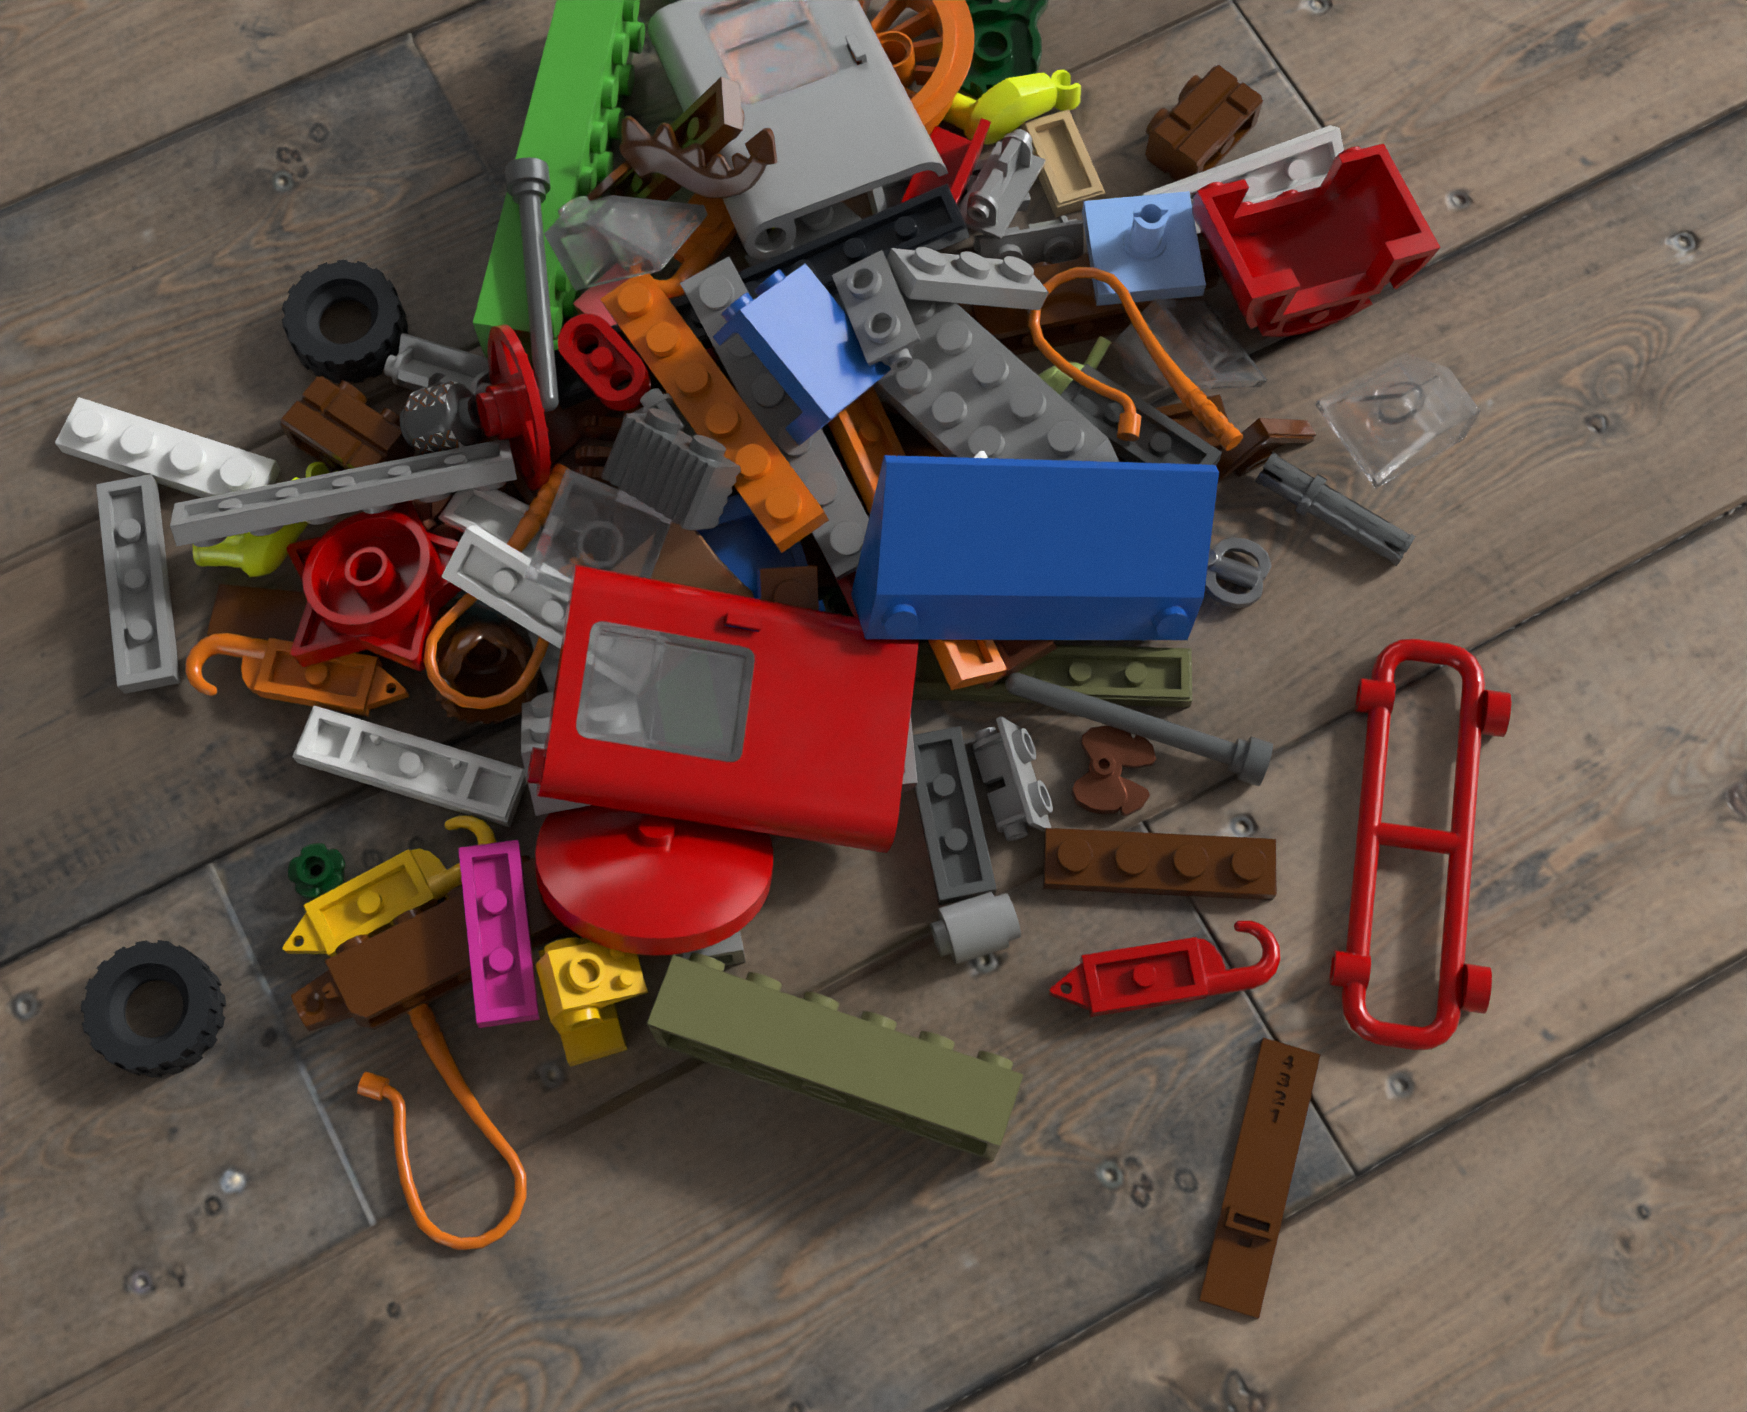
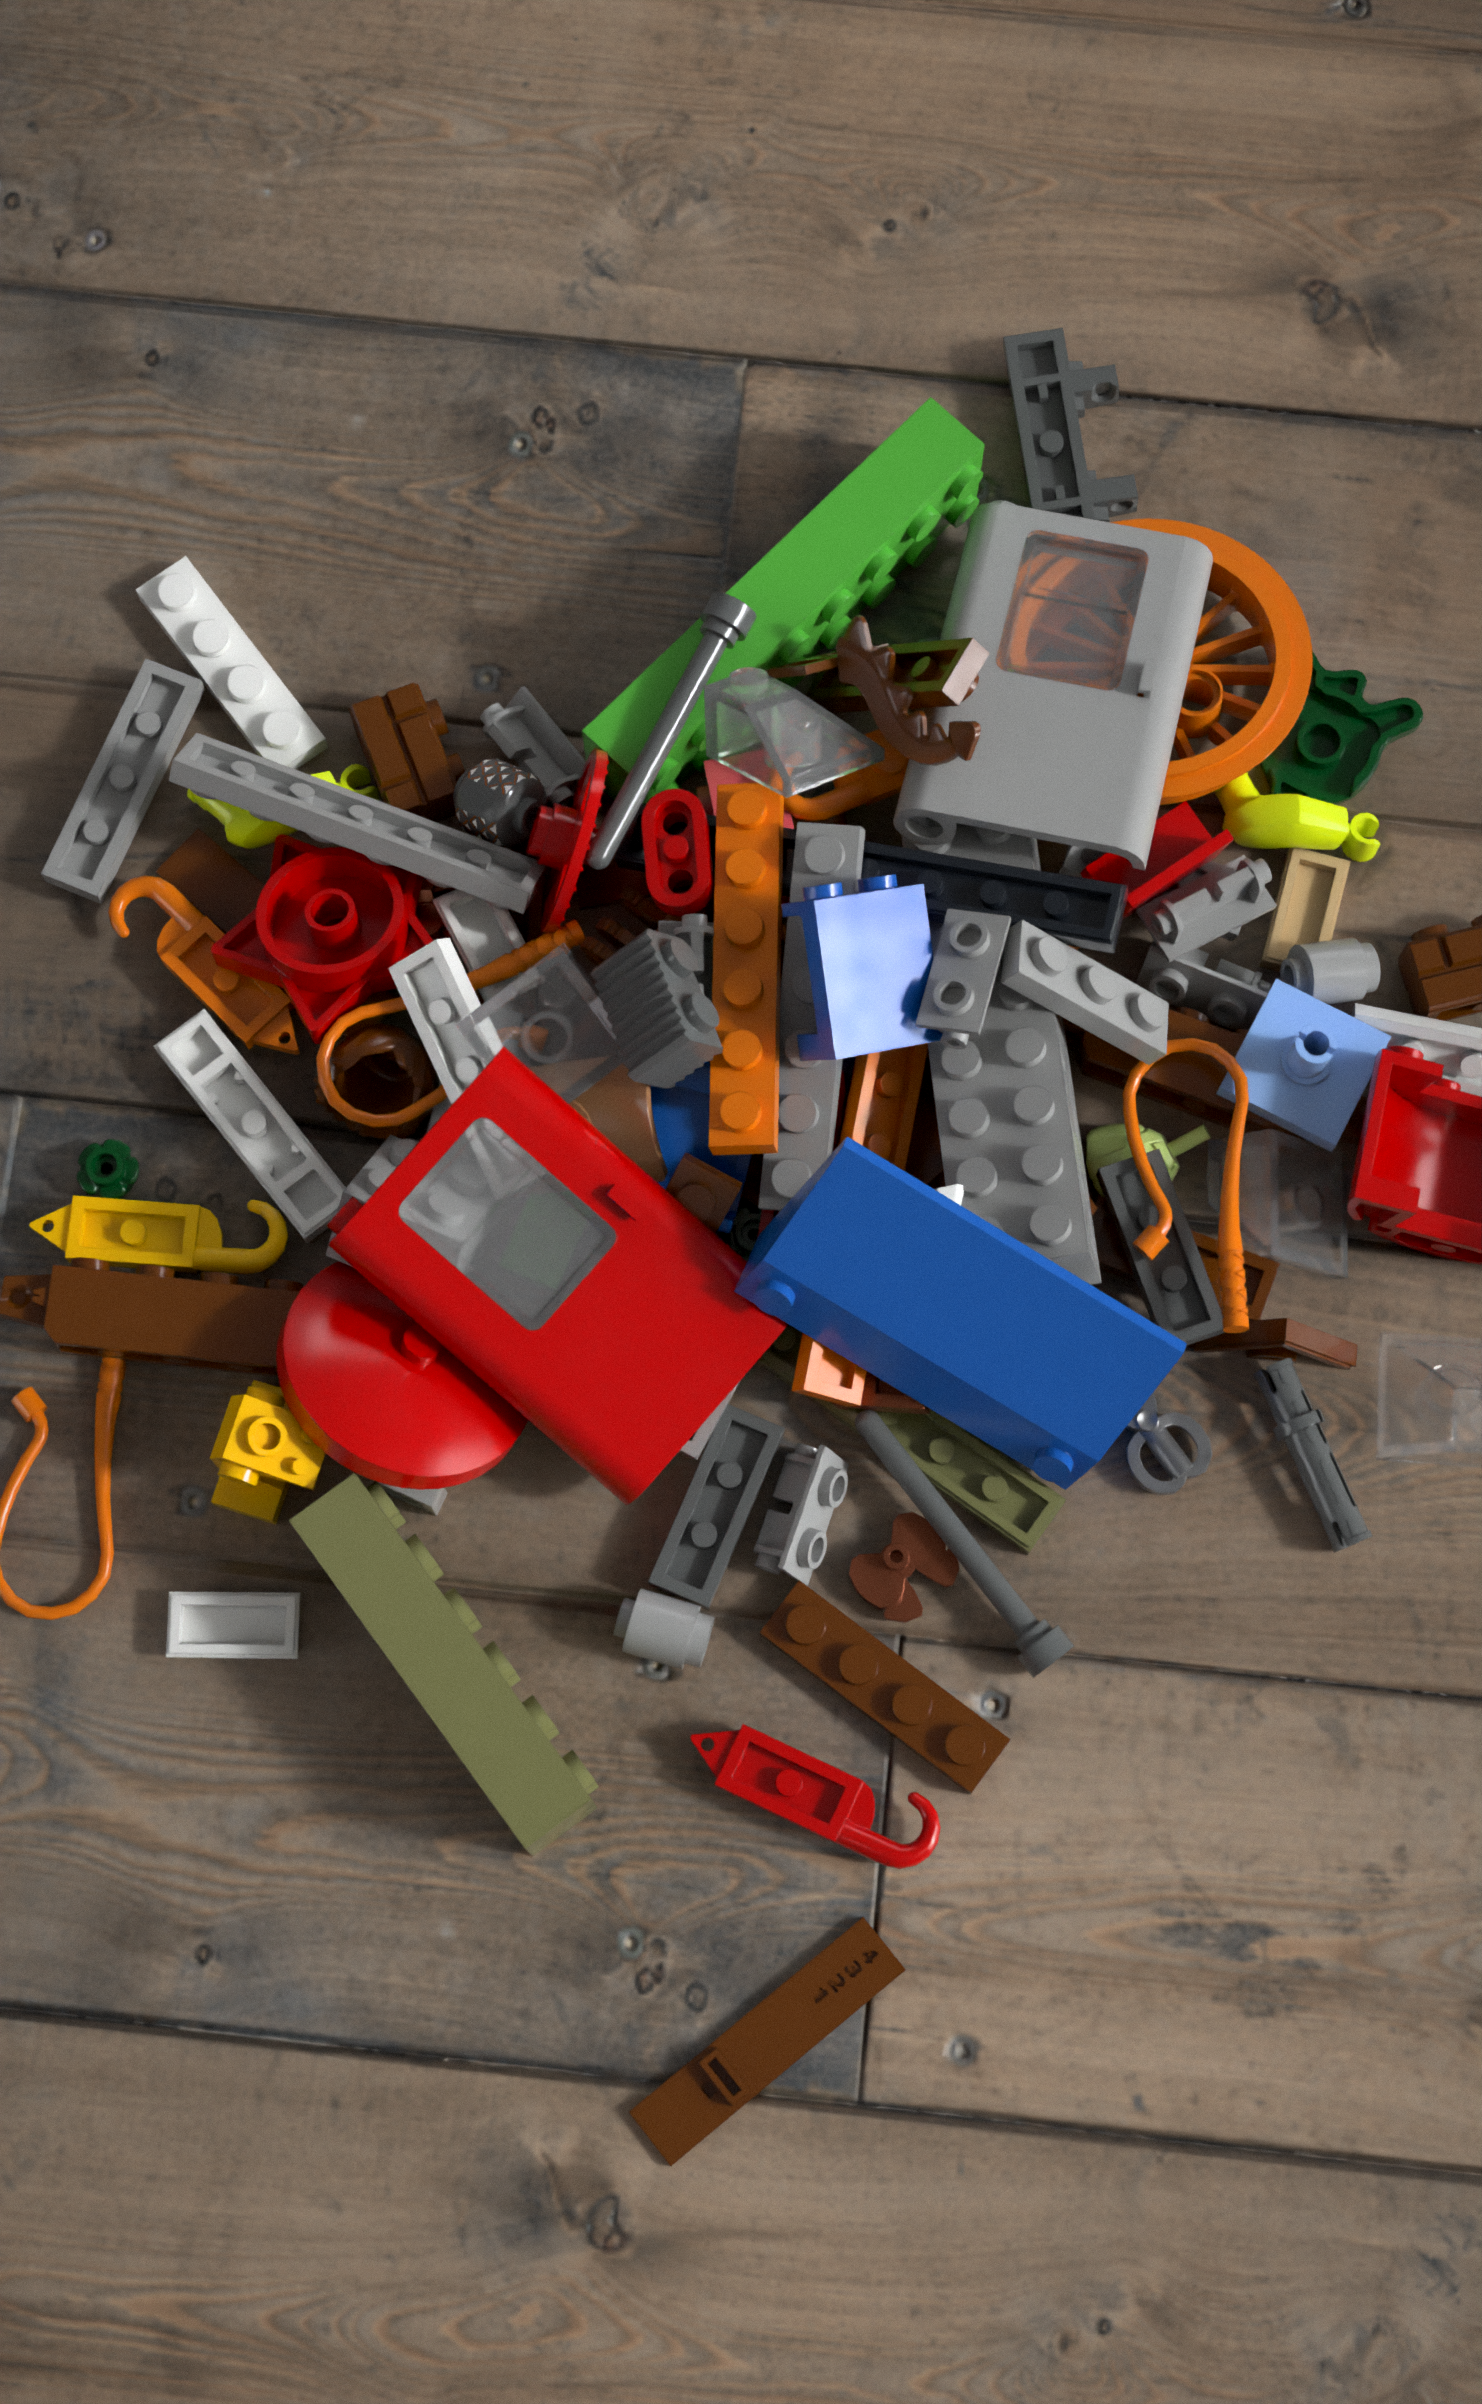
camera: 35 degrees right, 5 degrees up
black tyre [282,260,408,384] -> none
dark pink plate [458,840,540,1028] -> none
red bar [1329,639,1512,1050] -> none
none -> white tile [166,1592,301,1659]
none -> light grey brick [1280,938,1381,1004]

